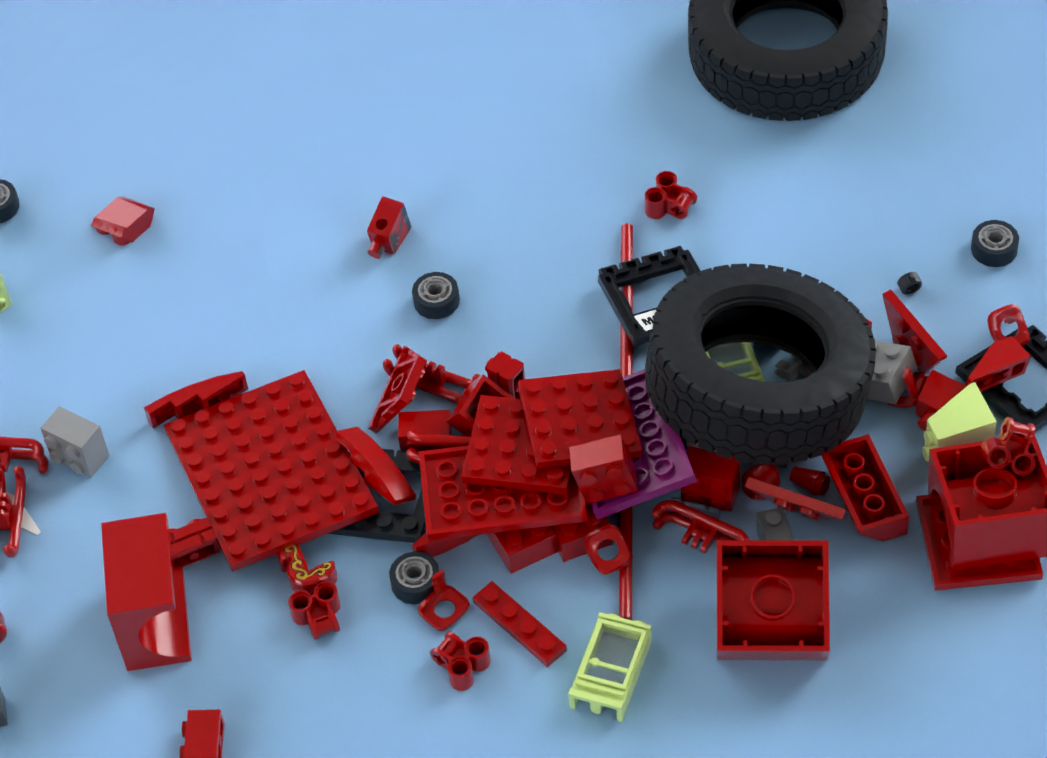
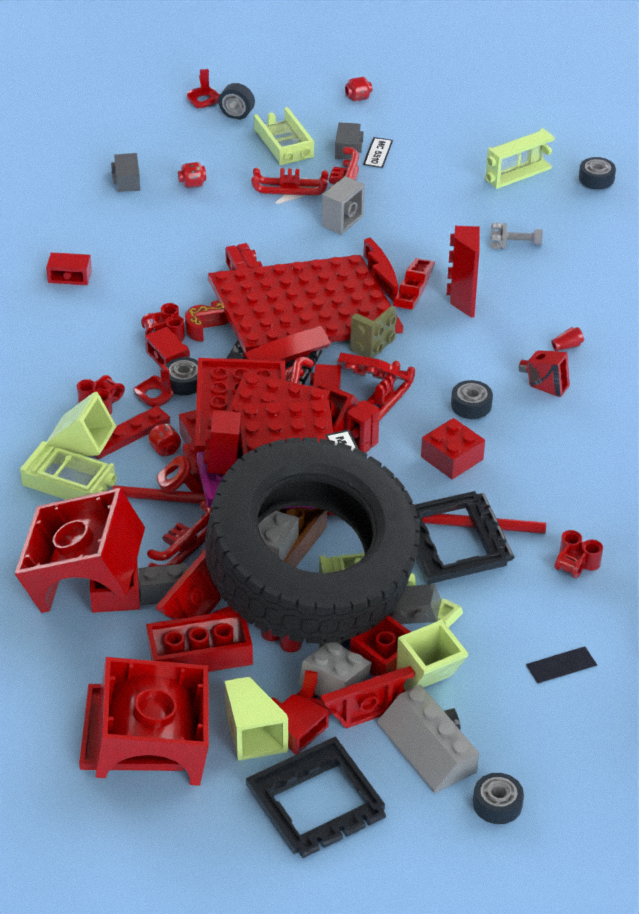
camera: 90 degrees right, 10 degrees down
slope [90,196,155,246] -> none
red piece [101,513,192,672] -> none
red slope [965,336,1031,392] -> none
red piece [980,417,1036,476] -> none
red piece [987,304,1030,346] -> none
none -> yellowish green slope [47,392,116,456]
none -> red brick [145,327,190,367]
none -> red head [148,423,181,457]
none -> olive bracket [350,306,397,358]
none -> light grey slope [377,684,479,794]
none -> red slope [393,258,435,310]
none -> yellowish green slope [396,620,468,691]
none -> red brick [421,418,485,480]
none -> red slope [446,225,480,318]
none -> light grey bar [490,222,543,249]
none -> black sticker [526,646,597,683]
none -> red cone [551,327,584,351]

